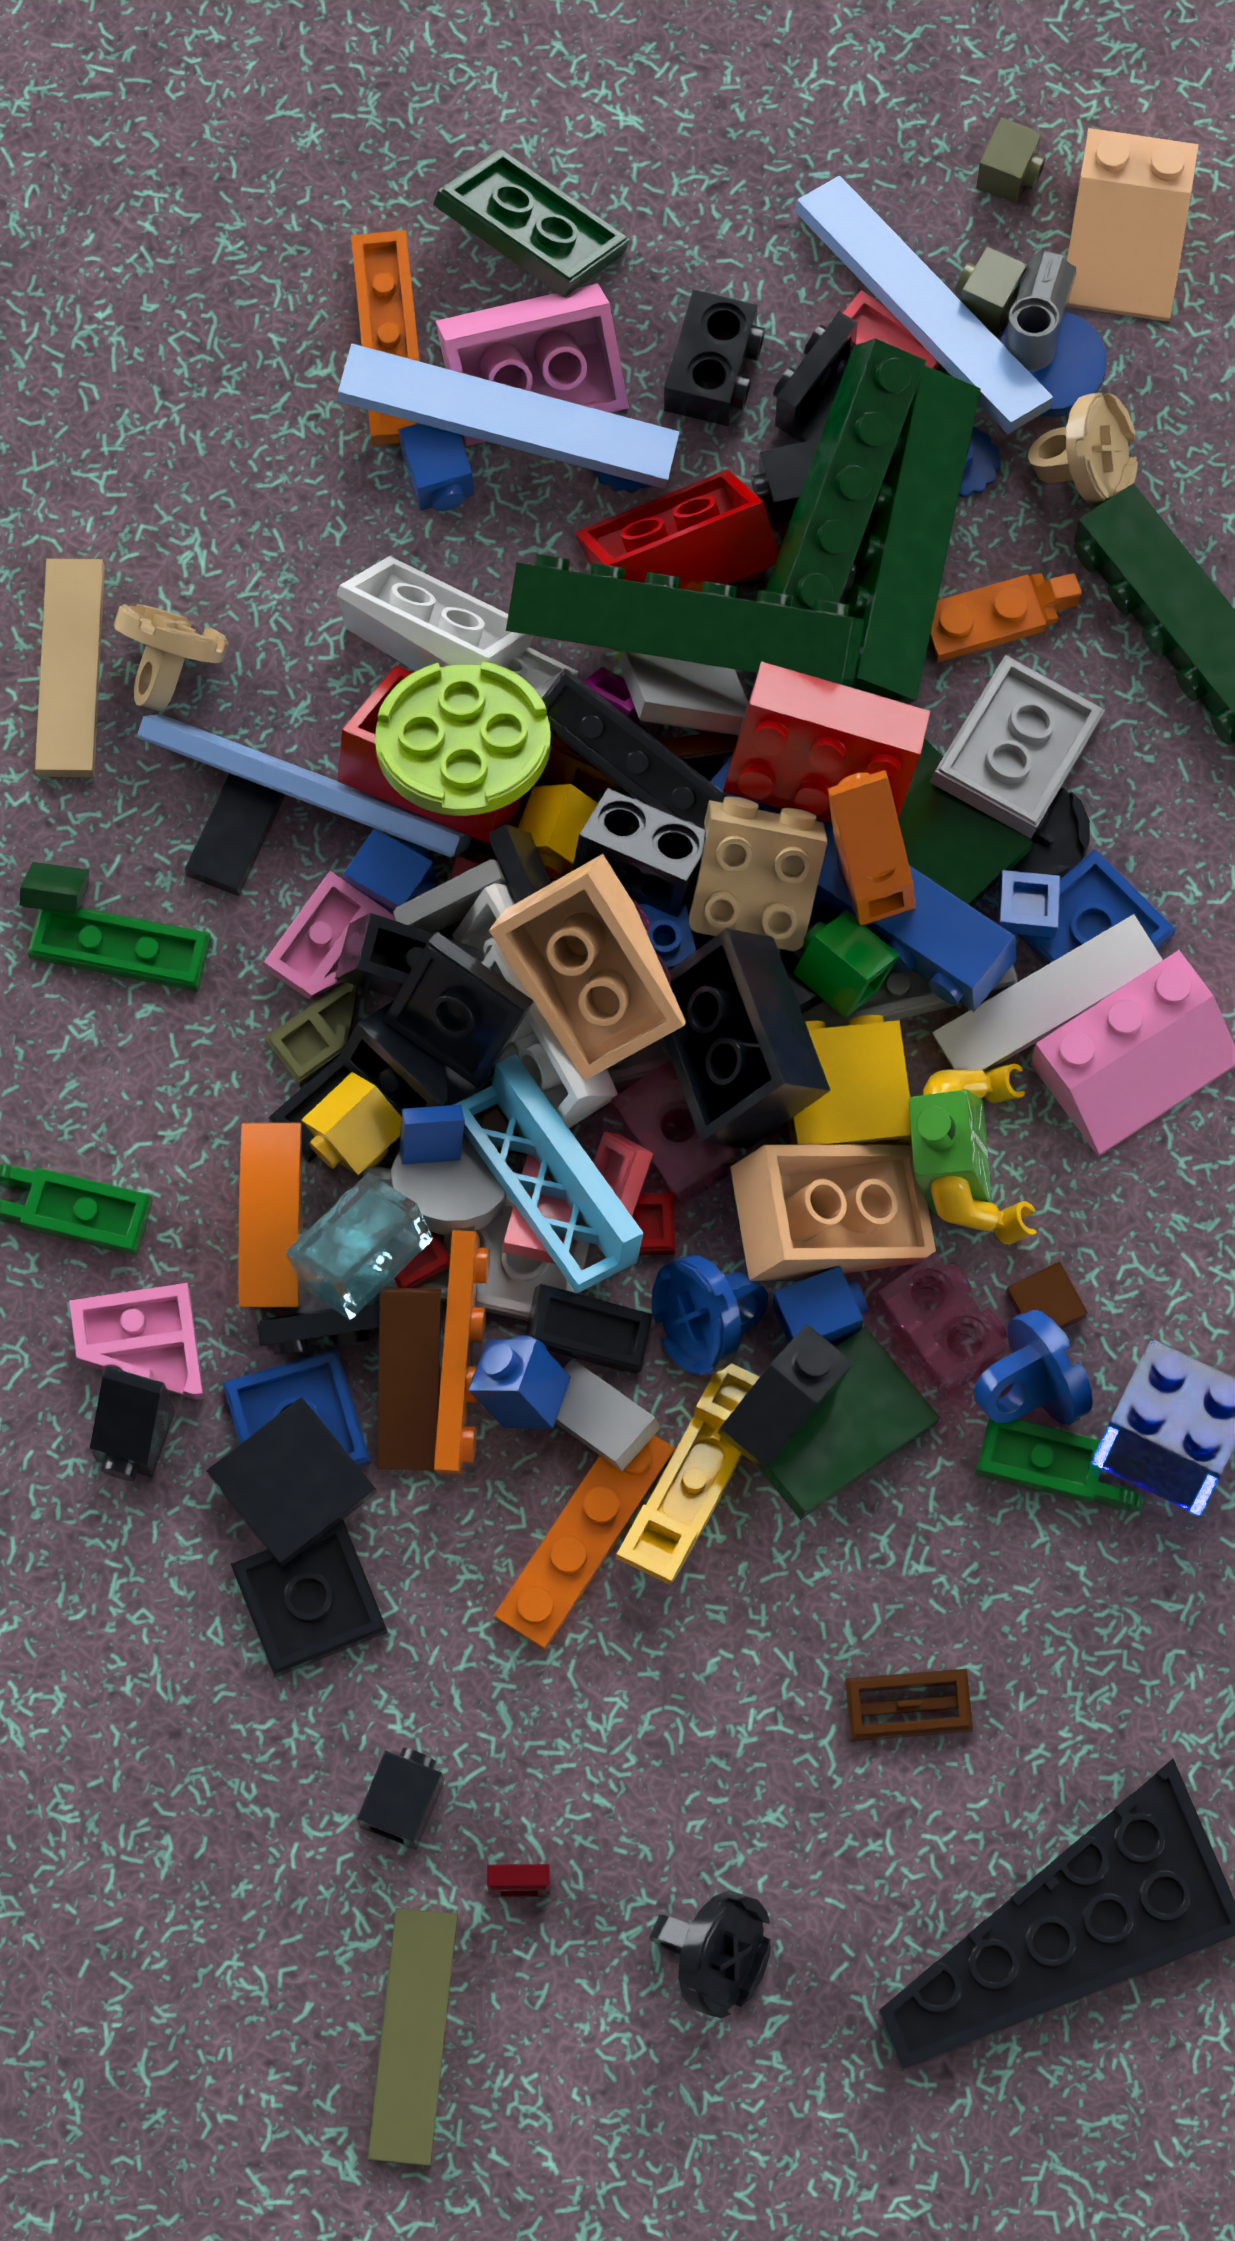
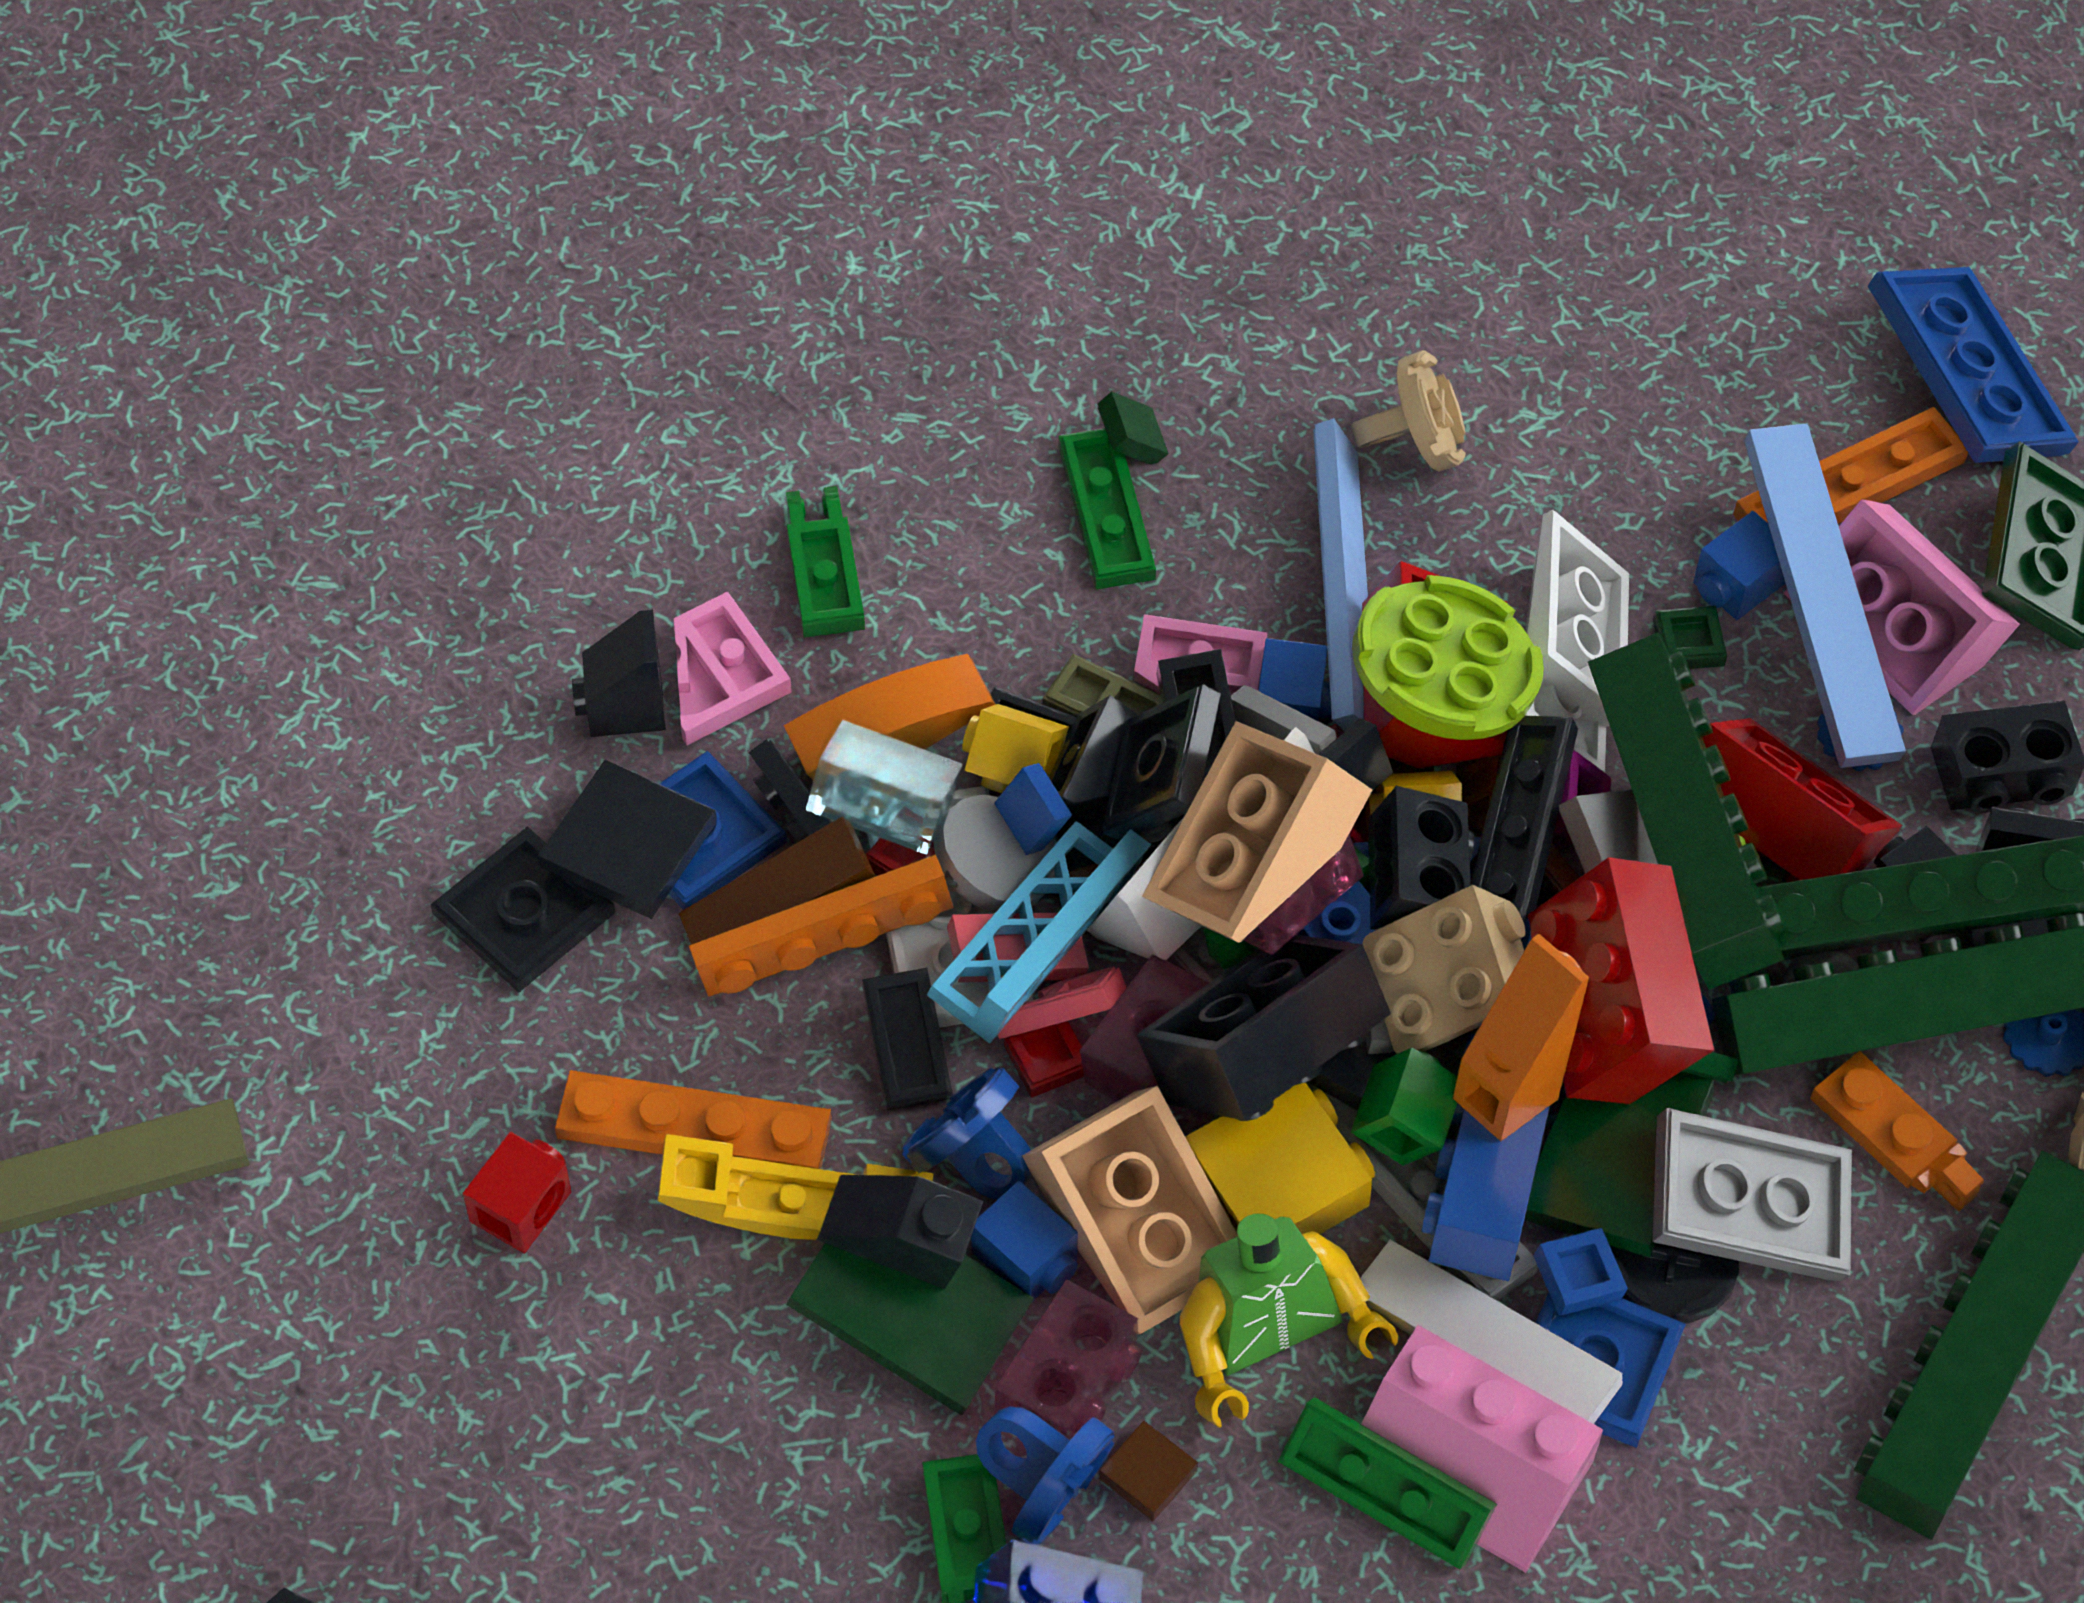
camera: 65 degrees right, 15 degrees down
tan tile [35,559,105,777] -> none
black tile [185,773,285,896] -> none
black brick [357,1748,444,1850] -> none
blue brick [469,1335,571,1429] -> none
dark red tile [487,1864,551,1898] -> none
light grey tile [555,1358,661,1471] -> none
black tile [649,1890,771,2018] -> none
reddish brown tile [845,1669,973,1742] -> none
none -> red brick [462,1131,572,1254]
none -> green tile [1277,1397,1497,1570]
none -> dark green tile [1653,606,1728,669]
none -> blue tile [1868,267,2079,463]

